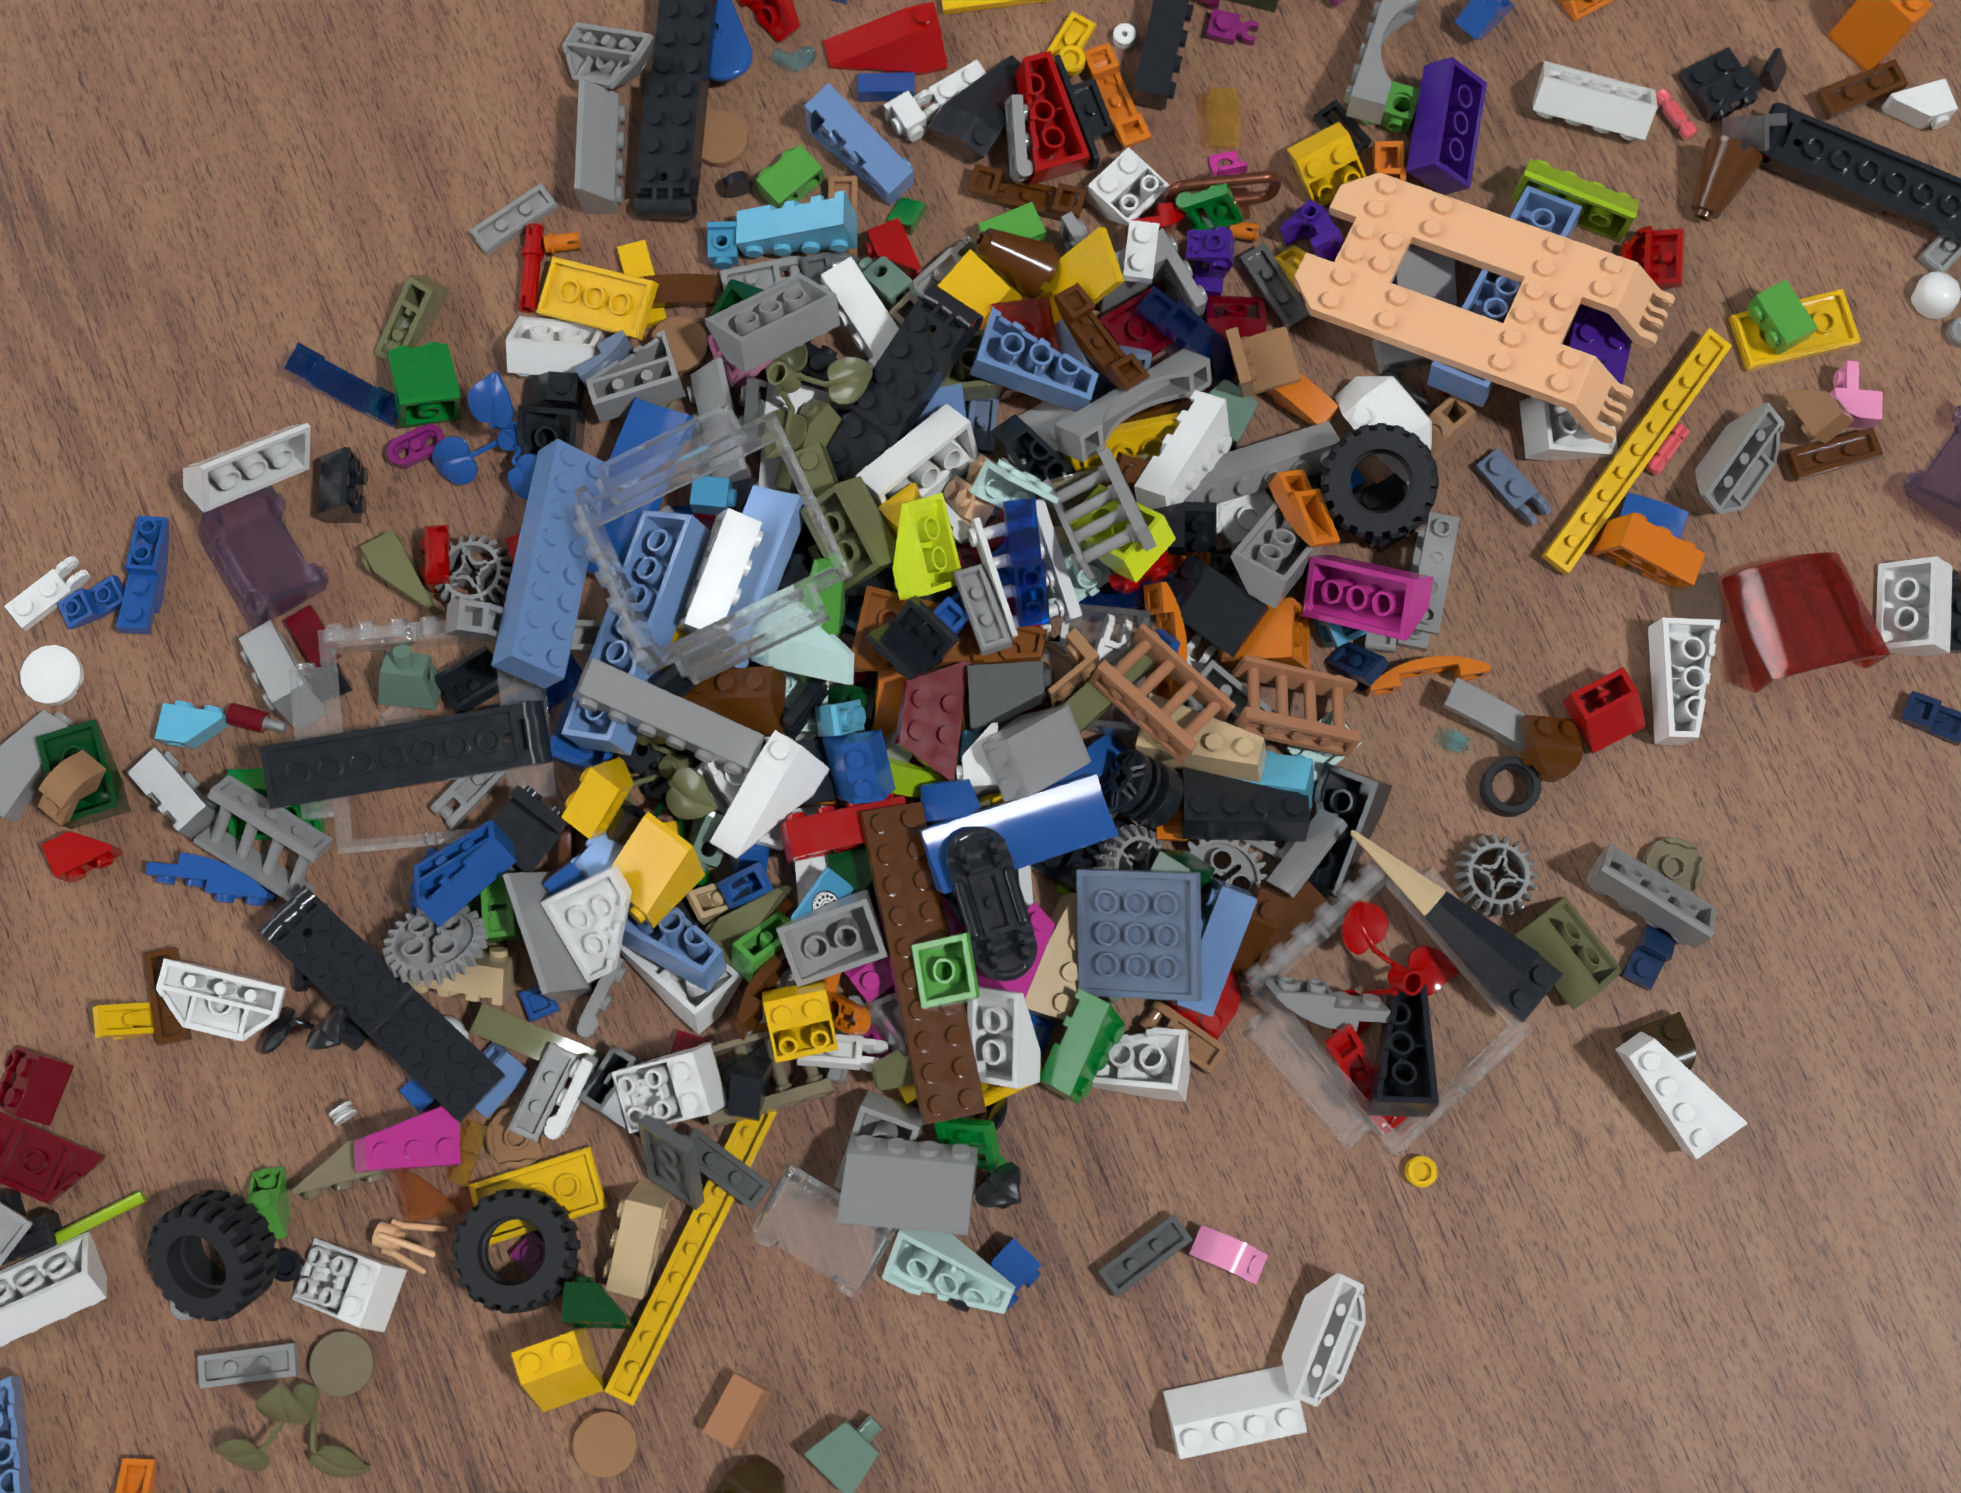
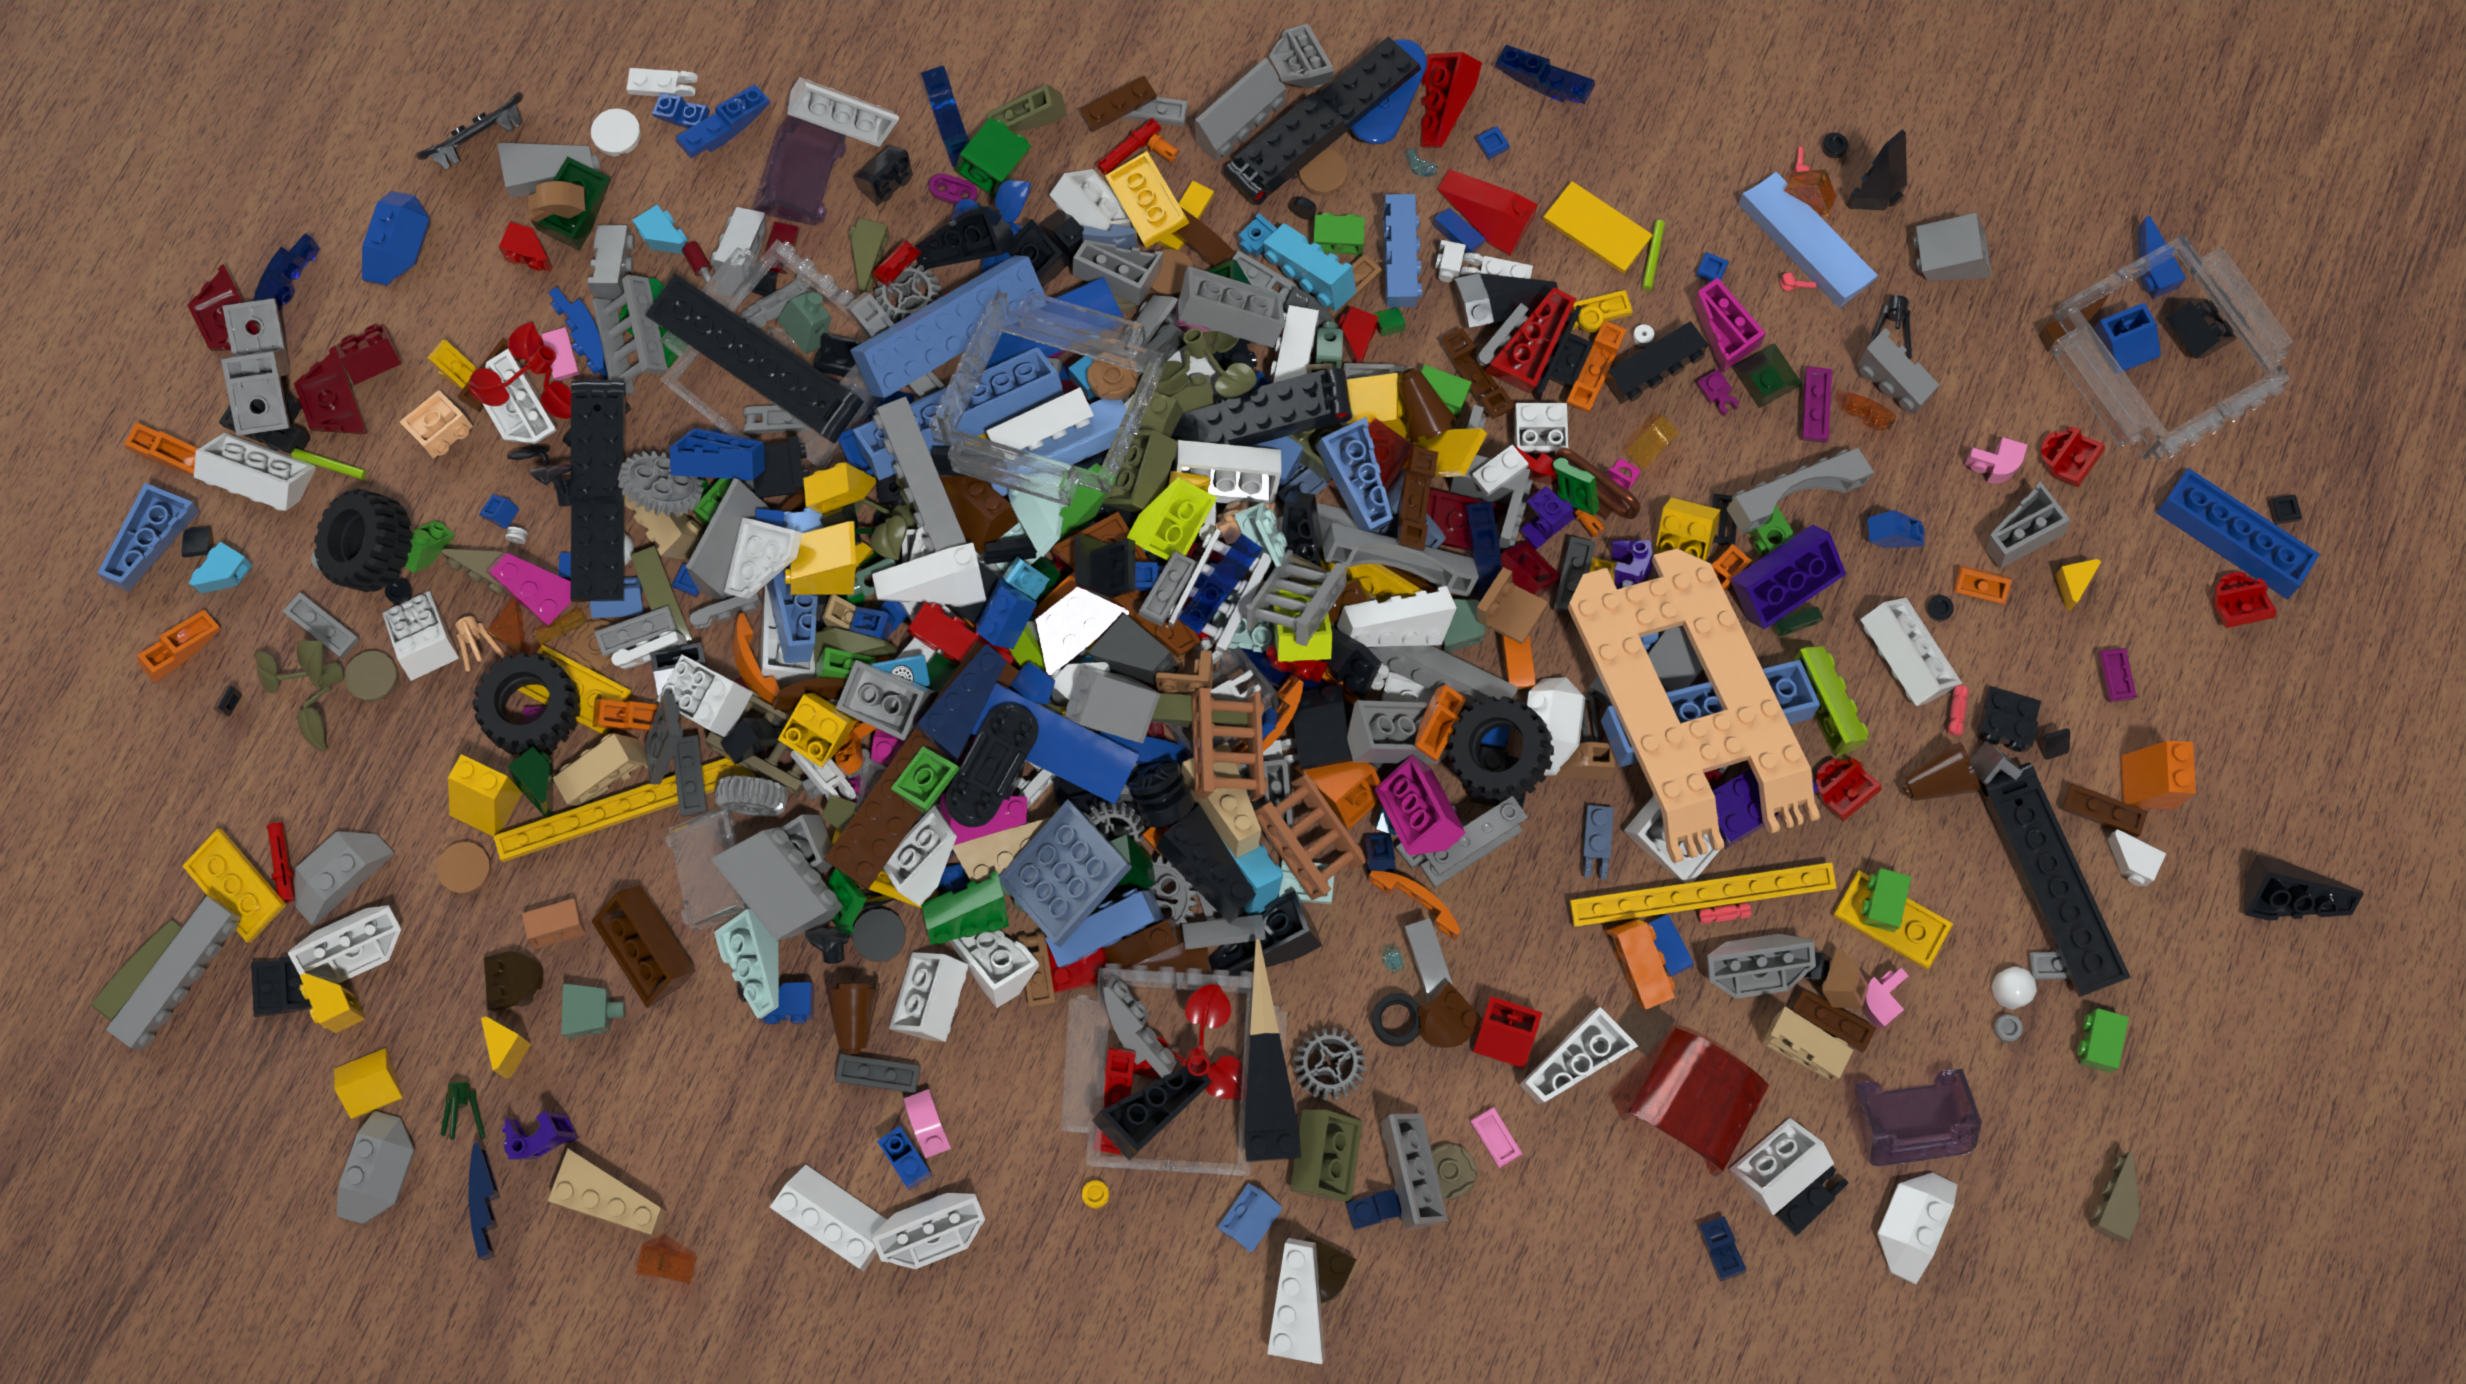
camera: 45 degrees right, 5 degrees down
none -> black slope [181,527,214,558]
none -> medium azure slope [189,542,253,594]
none -> light nougat plate [400,390,473,459]
none -> red plant [468,322,572,419]
none -> blue slope [479,494,519,529]
none -> bright pink tile [542,327,580,381]
none -> orange slope [592,699,680,732]
none -> reddish brown slope [592,885,696,1008]
none -> light grey gear [715,775,788,817]
none -> orange slope [732,613,780,706]
none -> light grey hinge [741,280,809,329]
none -> reddish brown cone [826,983,880,1054]
none -> dark grey tile [852,909,906,962]
none -> blue slope [877,1126,933,1191]
none -> white slope [889,952,969,1042]
none -> dark blue wedge [914,644,1007,762]
none -> black wedge [915,206,1016,270]
none -> reddish brown plate [1080,76,1157,132]
none -> medium nougat tile [1087,352,1138,401]
none -> medium blue panel [1217,1183,1282,1252]
none -> bright pink tile [1470,1107,1523,1169]
none -> tan wedge [1761,1007,1853,1083]
none -> clear green beam [1773,607,1824,637]
none -> black tile [1804,952,1832,985]
none -> black tile [1927,595,1954,622]

